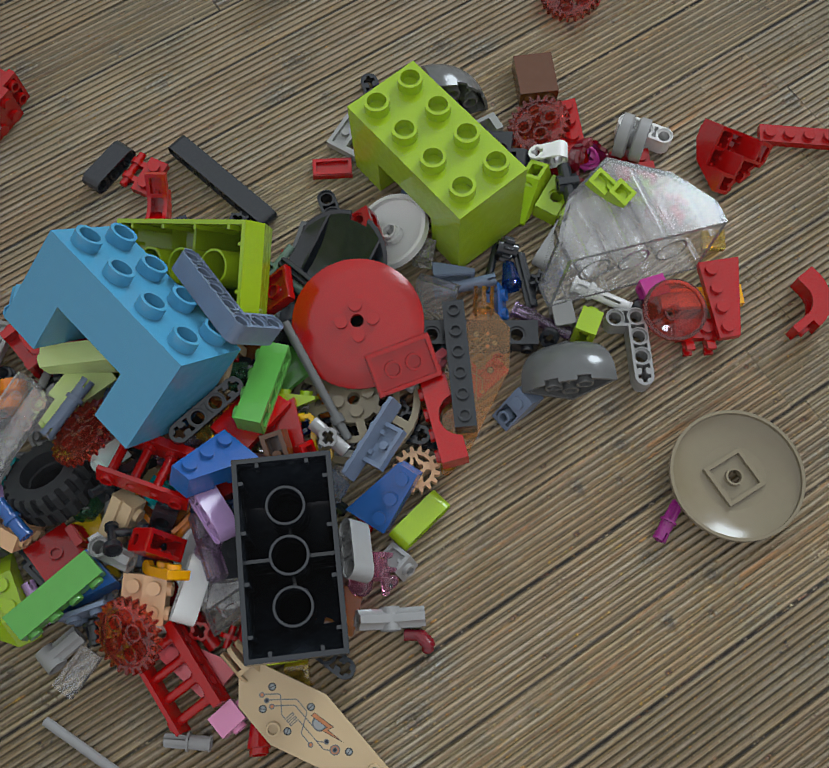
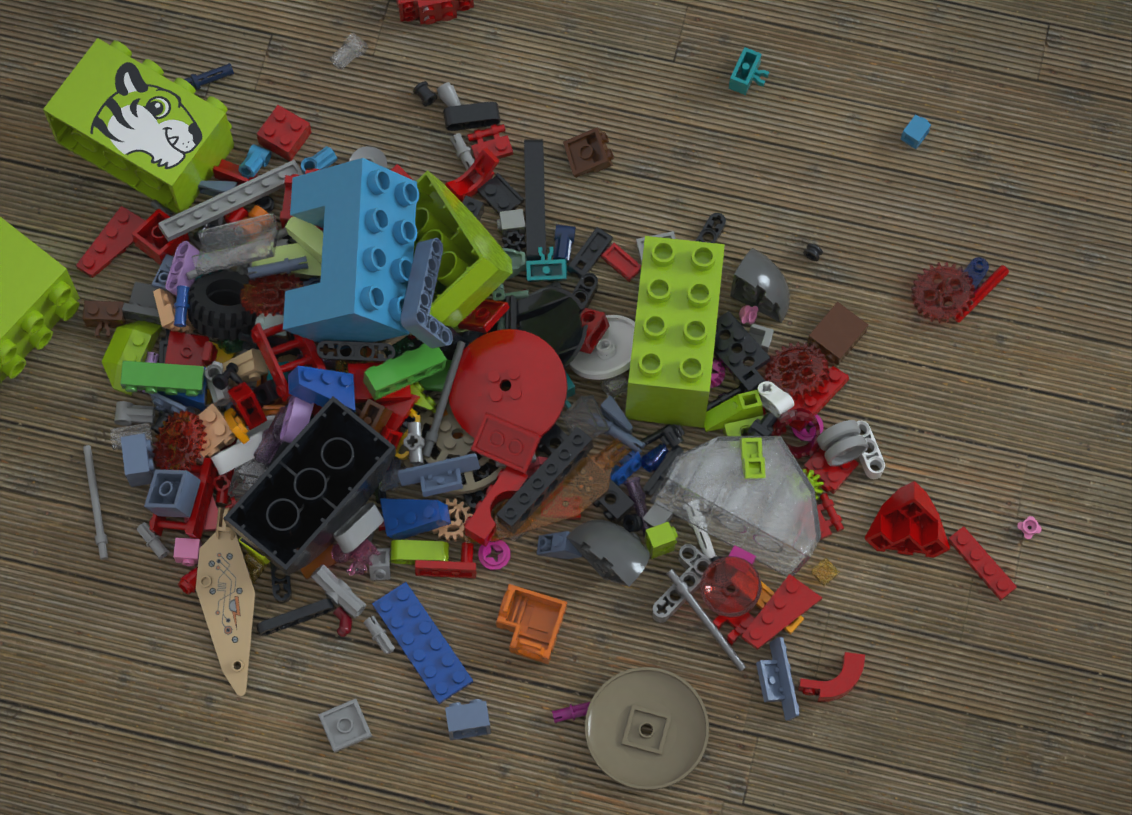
camera: 45 degrees right, 0 degrees up
none -> sand blue brick [120,433,157,487]
none -> sand blue brick [144,469,201,518]
none -> black beam [256,598,334,636]
none -> light grey plate [318,698,372,753]
none -> light grey axle [364,616,395,654]
none -> blue plate [372,582,473,704]
none -> black bush [413,81,438,107]
none -> red piece [415,542,477,579]
none -> light grey cone [437,82,461,107]
none -> sand blue brick [445,699,491,741]
none -> light grey pin [450,133,475,171]
none -> black plate [477,173,524,216]
none -> dark pink gear [478,539,510,571]
none -> light grey brick [496,209,525,237]
none -> orange piece [496,584,567,665]
none -> teal brick [526,247,567,282]
none -> dark blue piece [553,224,576,263]
none -> reddish brown plate [563,127,614,178]
none -> black plate [567,227,613,279]
none -> flat silver bar [666,569,746,672]
none -> sand blue bracket [756,637,799,721]
none -> black bush [803,243,823,261]
none -> bright pink plate [1017,516,1042,539]

